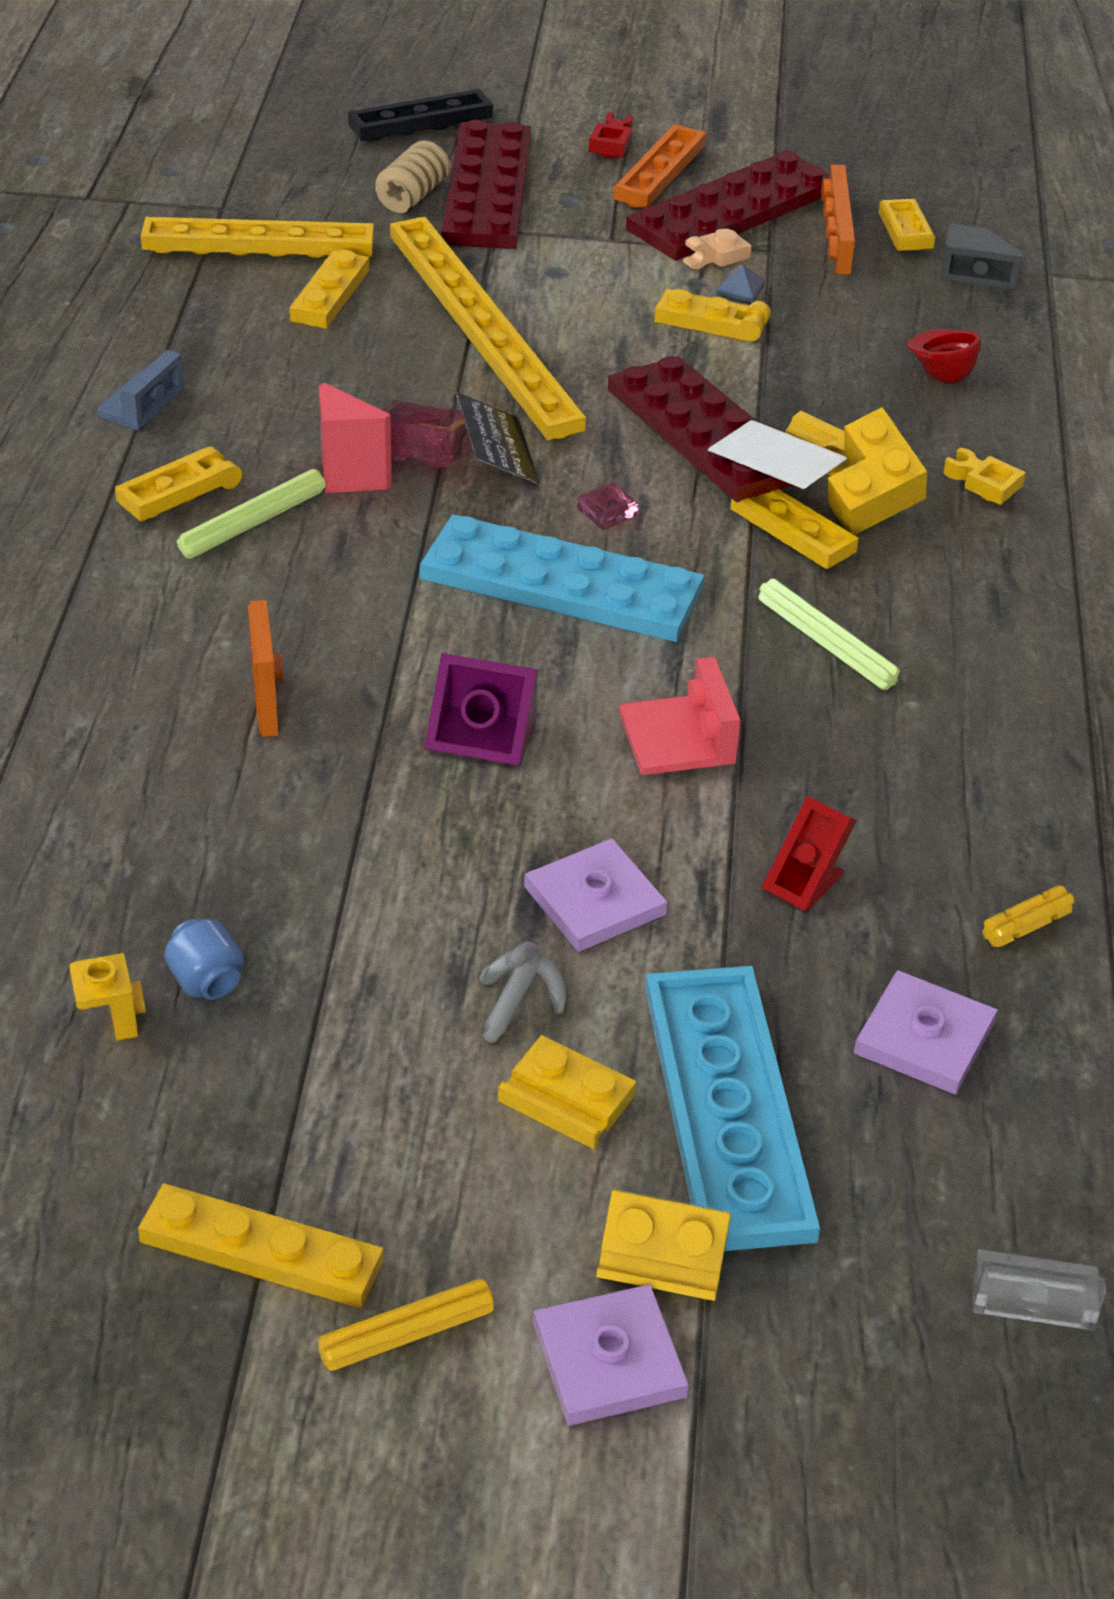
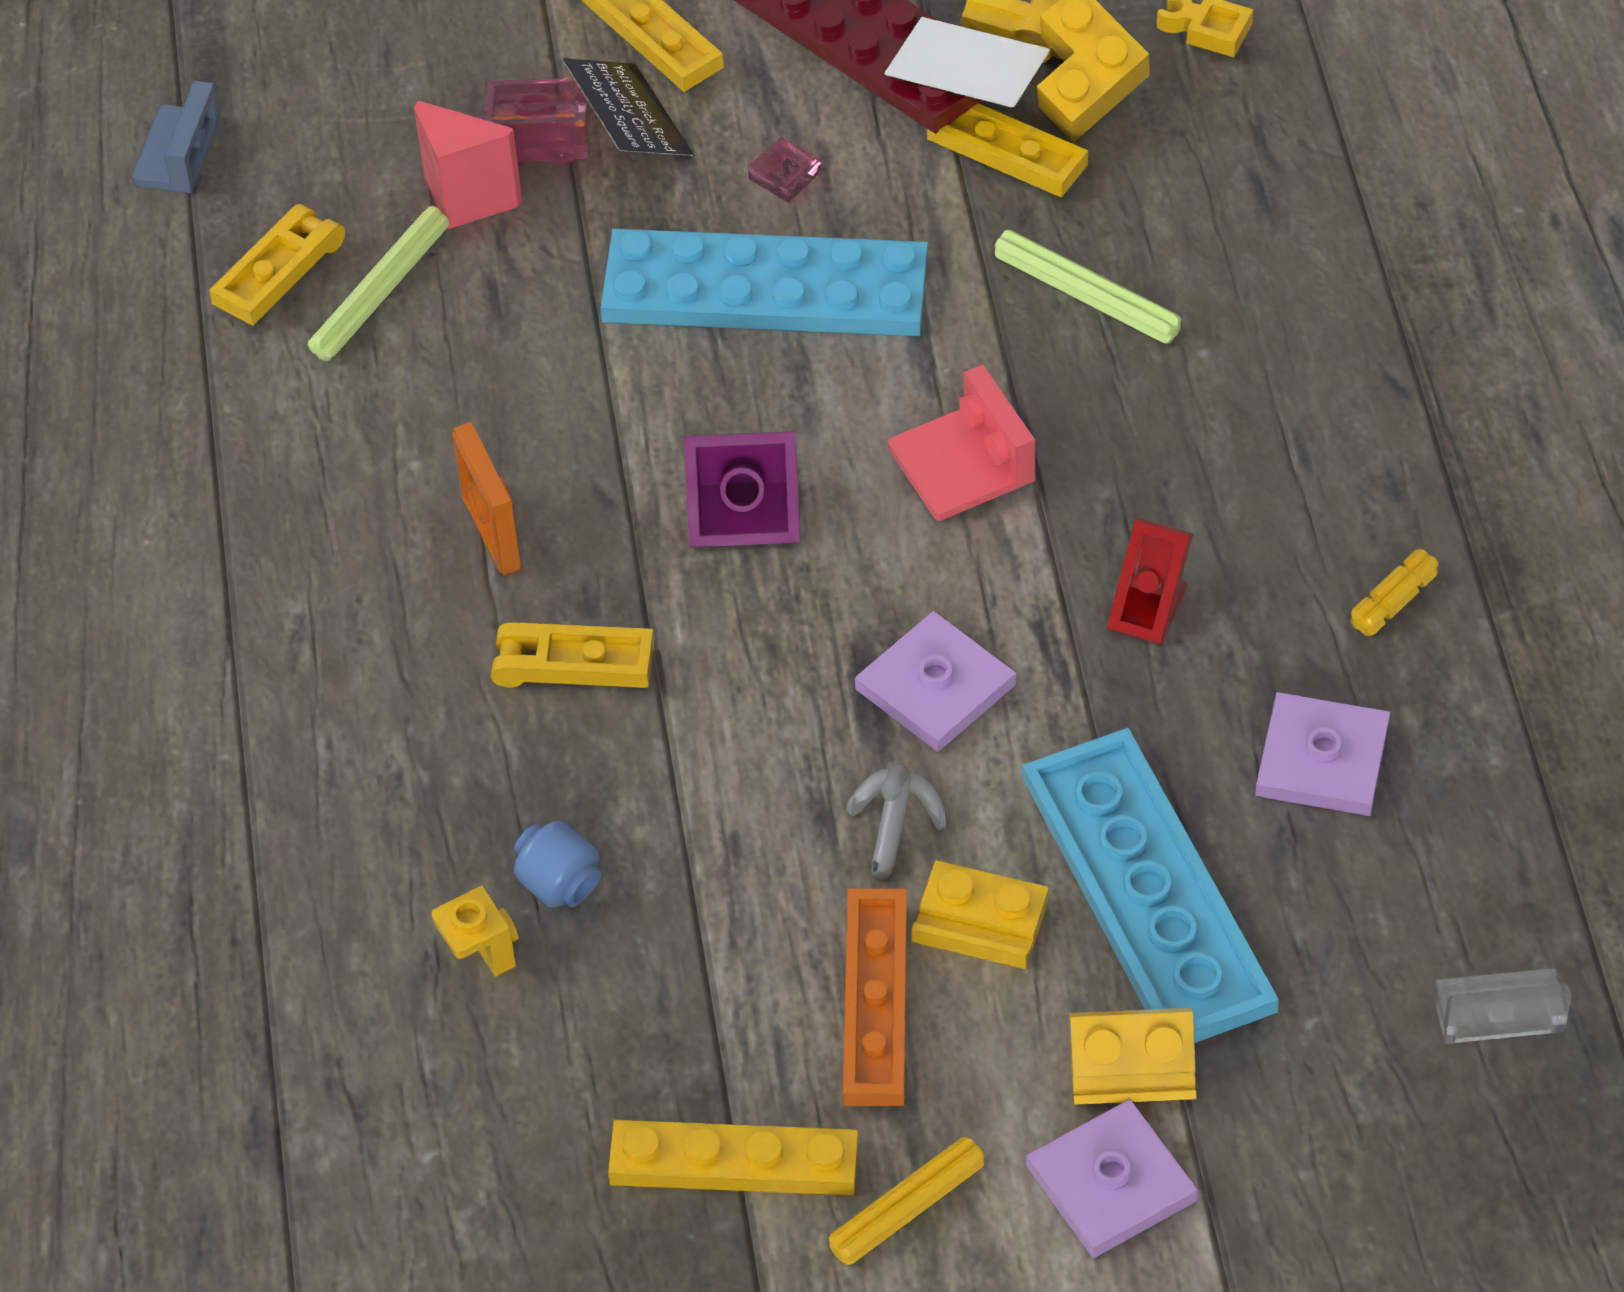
camera: 10 degrees left, 10 degrees up
none -> yellow plate [490,622,654,688]
none -> orange plate [843,888,907,1106]

